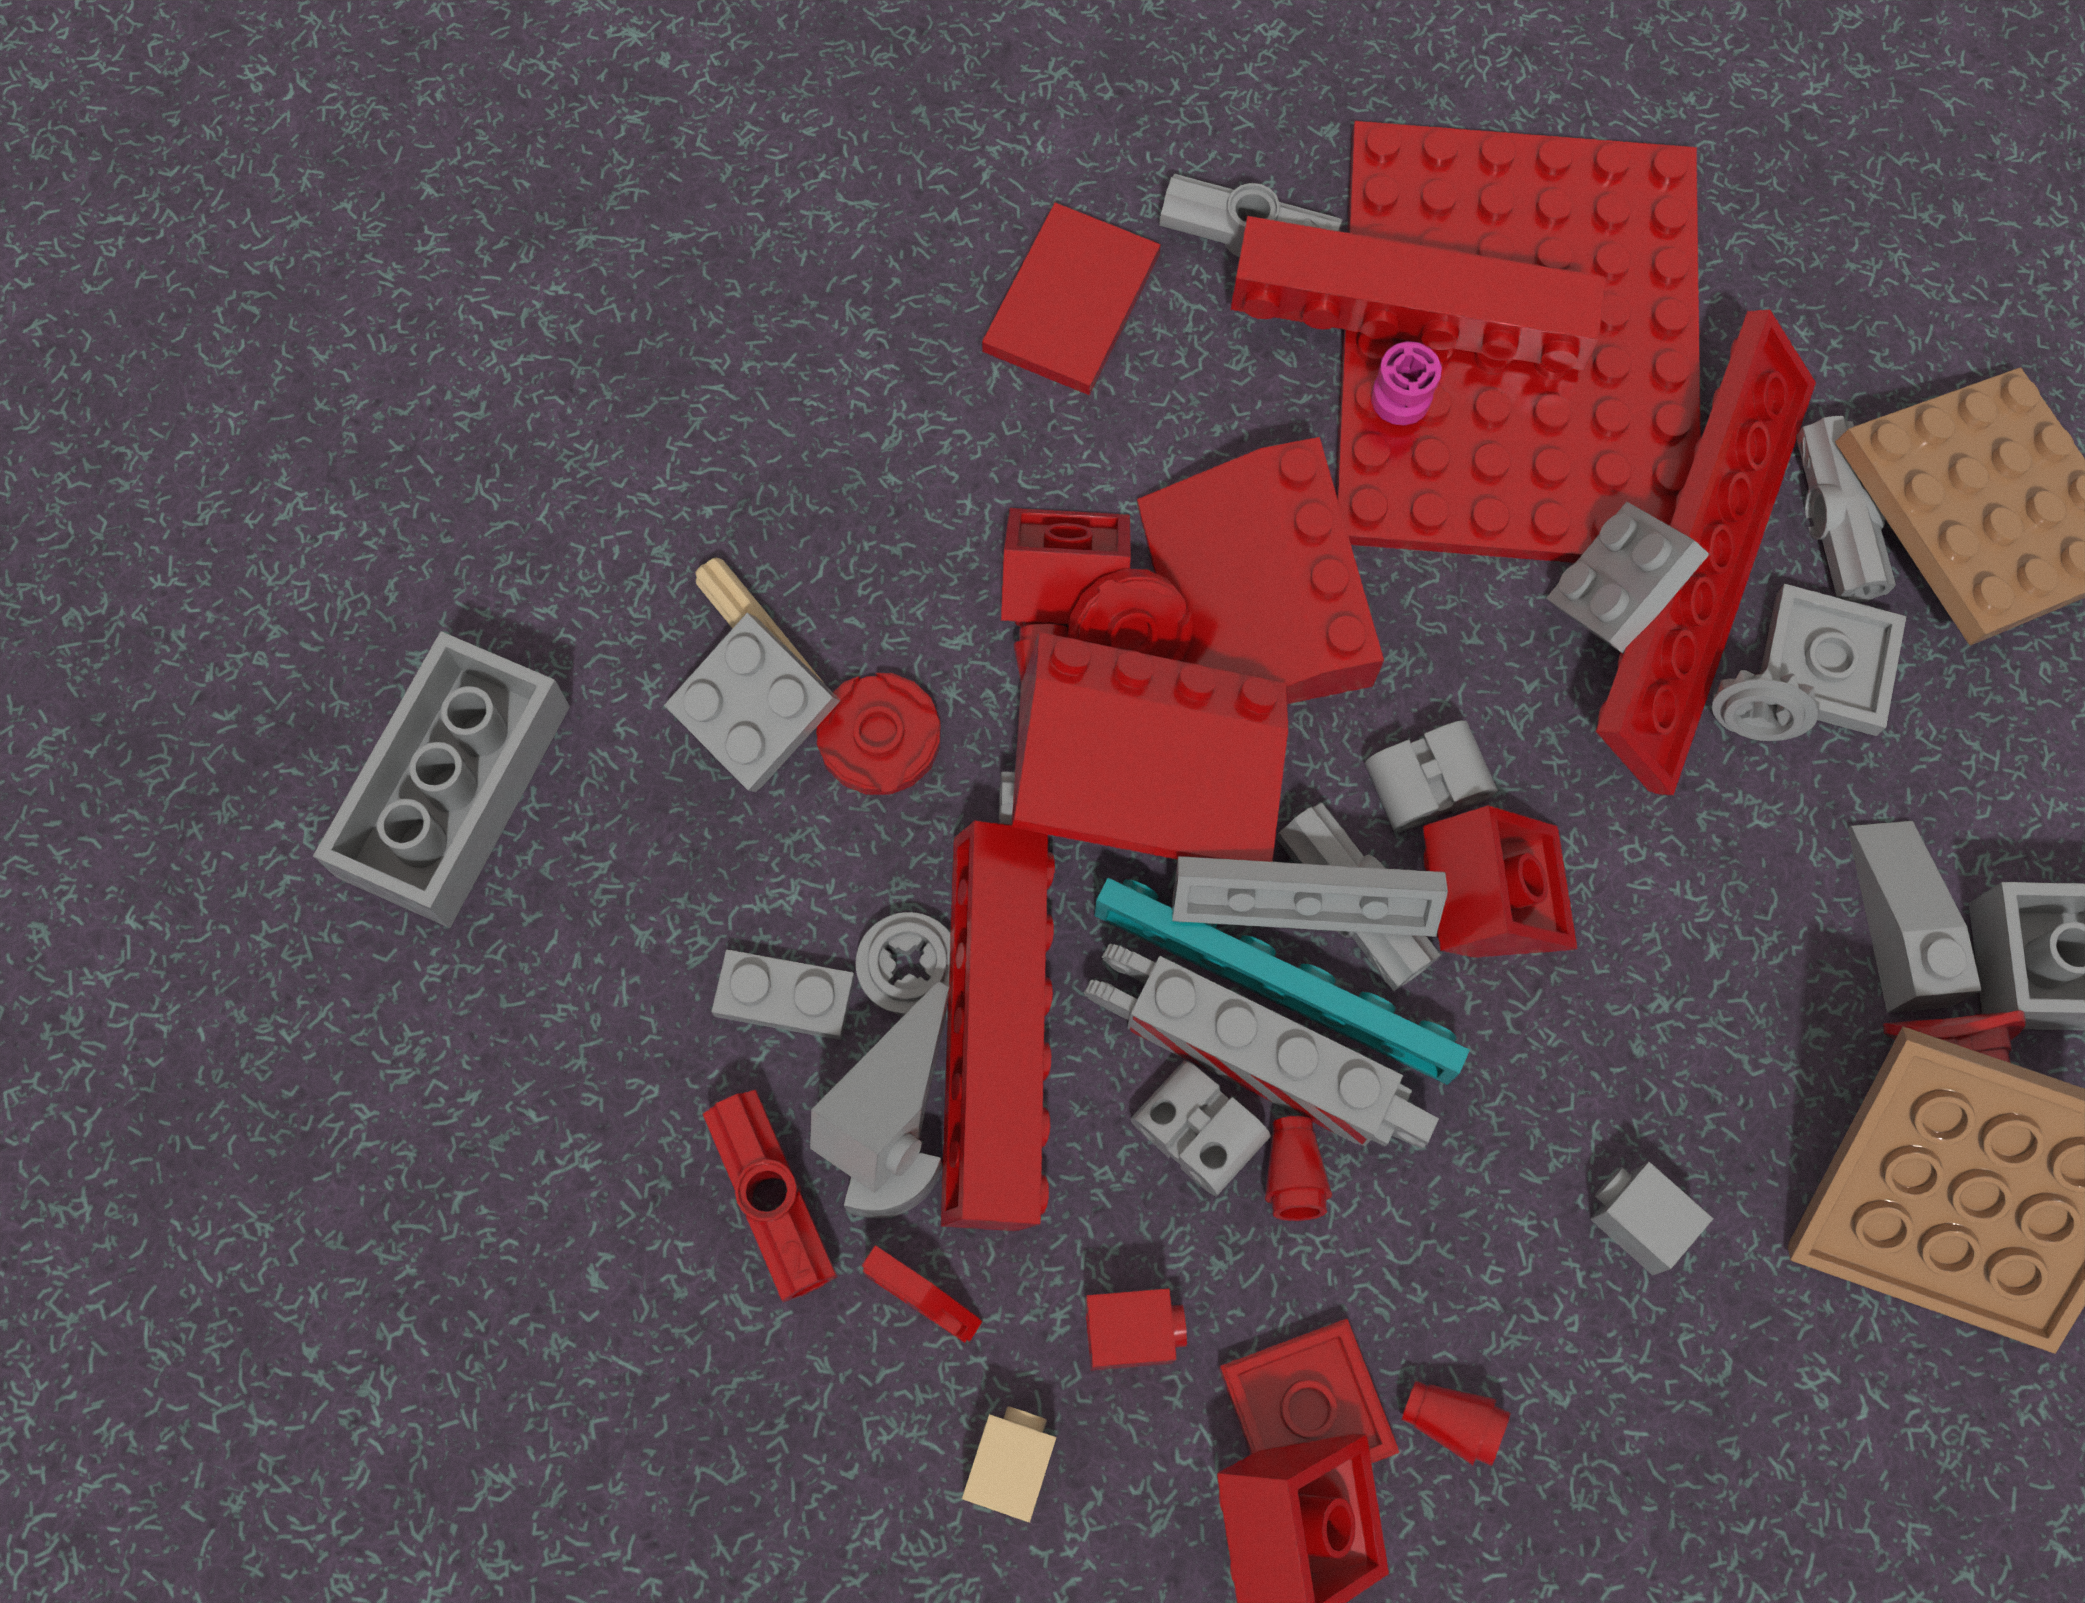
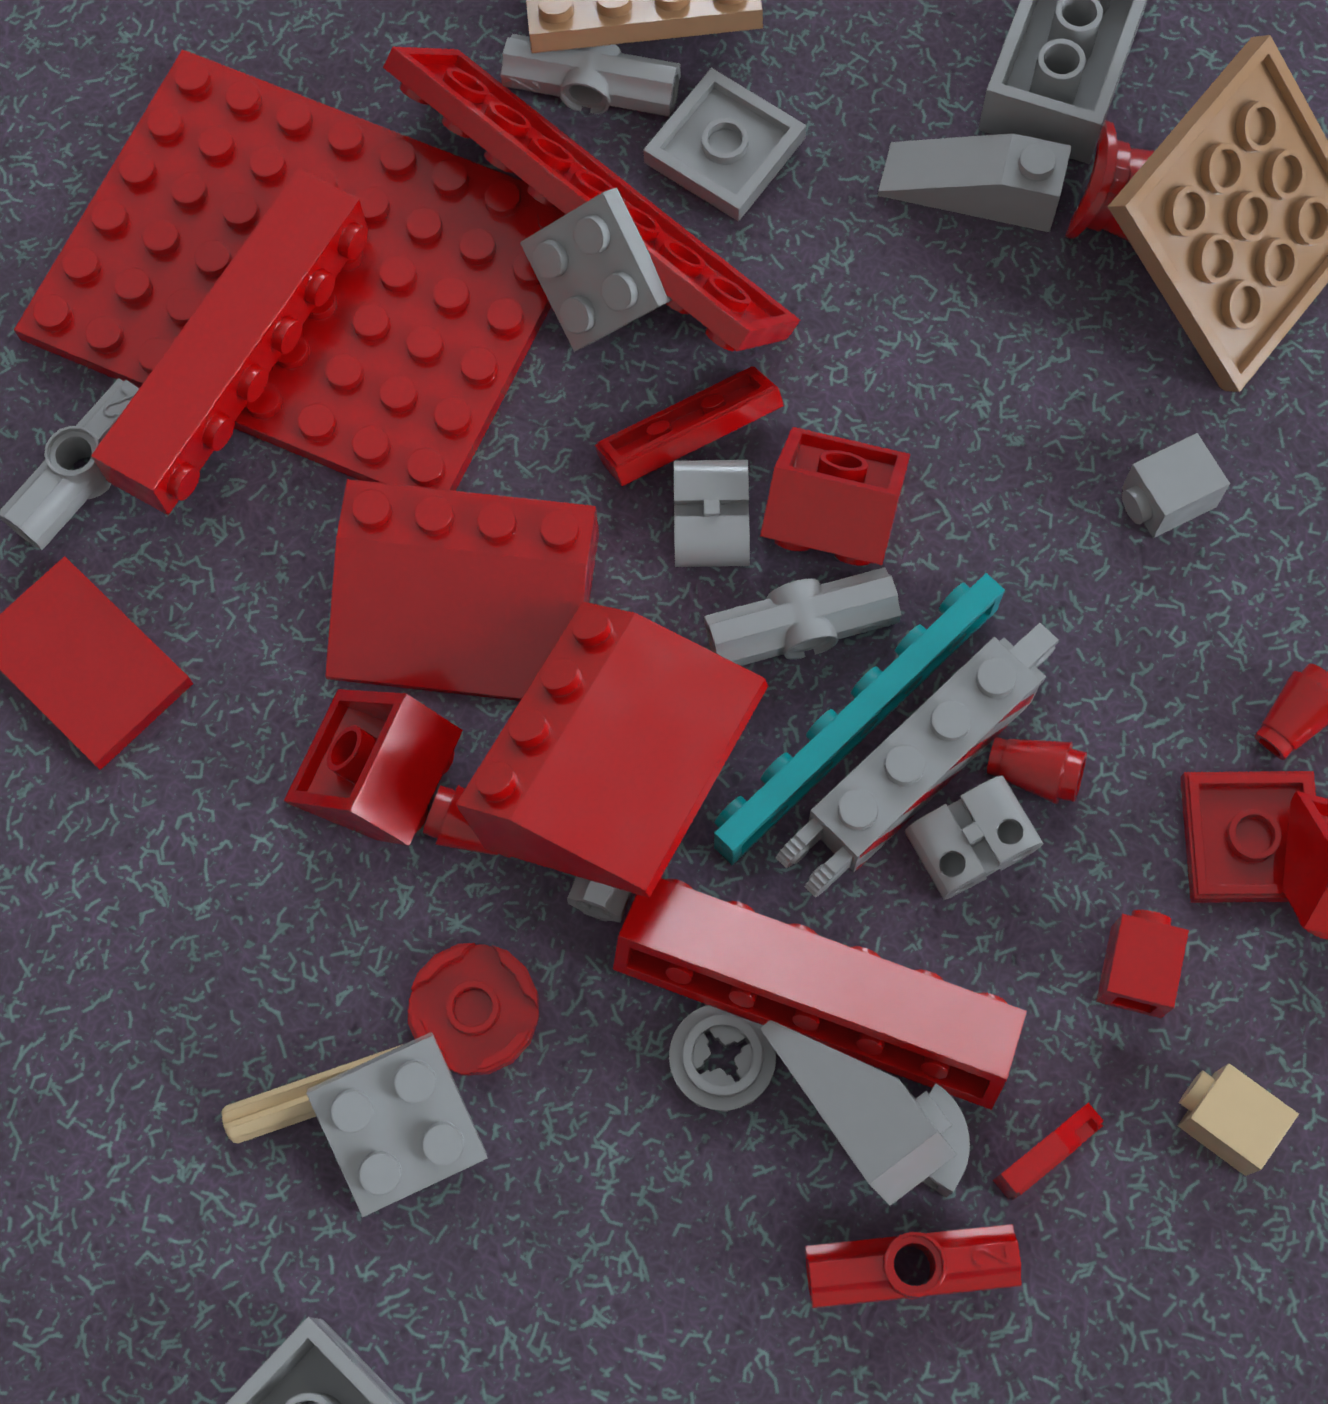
camera: 65 degrees left, 0 degrees up
light grey plate [712,949,855,1040] -> none
red tile [1067,569,1193,661] -> none
light grey plate [1172,856,1448,937] -> none
dark pink wheel [1371,341,1442,425] -> none
light grey gear [1712,668,1820,741] -> none
none -> red tile [595,366,784,486]

